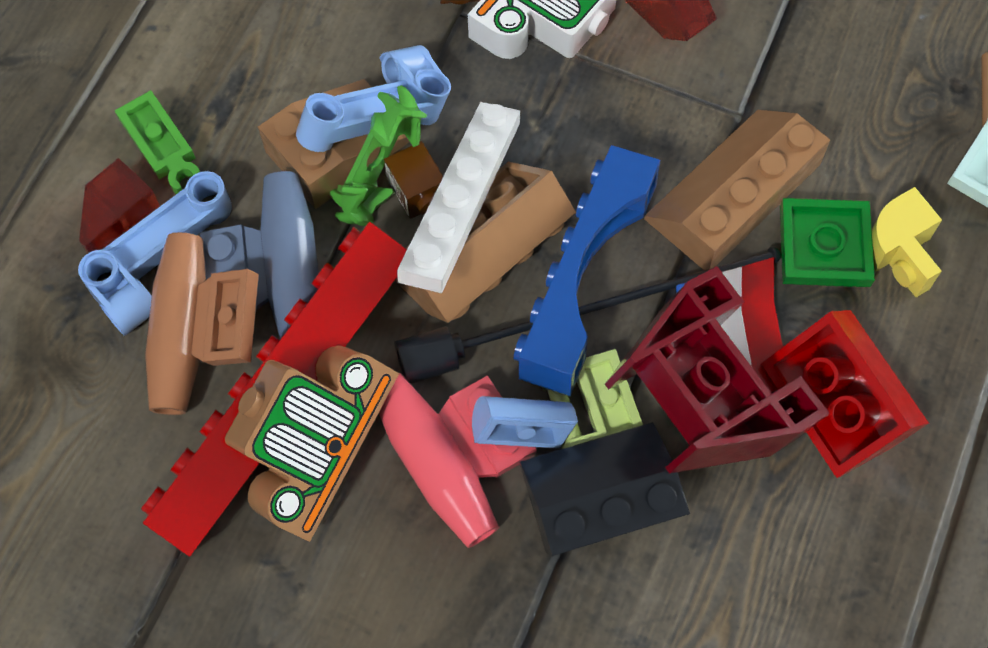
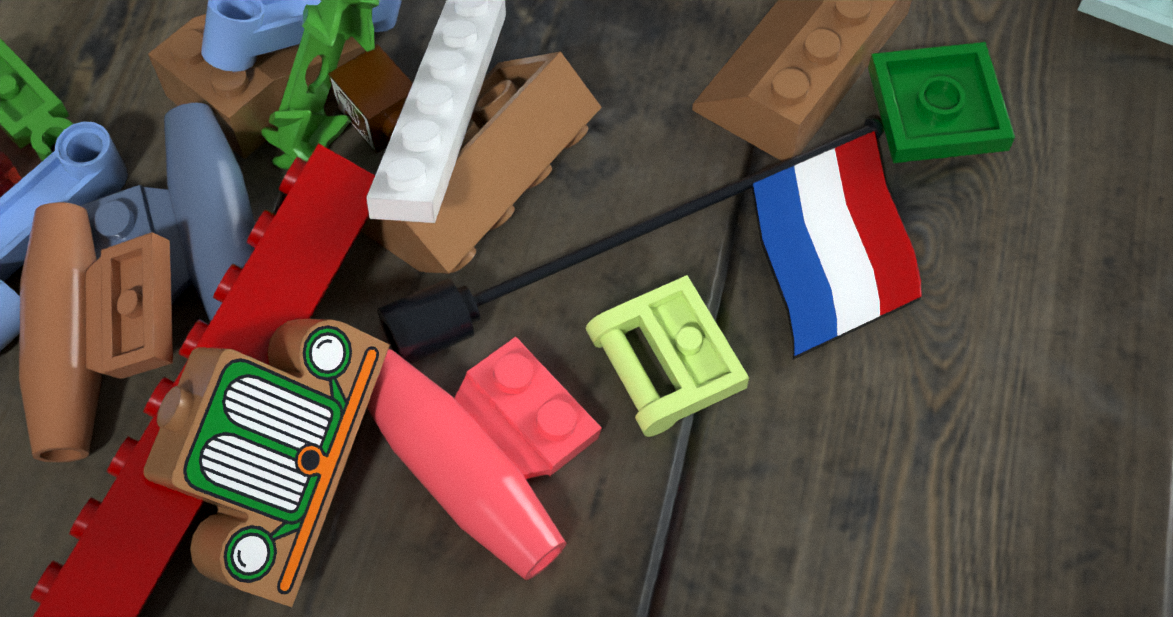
camera: 10 degrees left, 5 degrees down
light blue brick [472,396,578,448] -> none
blue arch [513,145,660,397] -> none
black slope [519,422,690,556] -> none
dark red wedge [605,266,830,473] -> none
red slope [761,310,929,478] -> none
light yellow brick [872,187,942,297] -> none

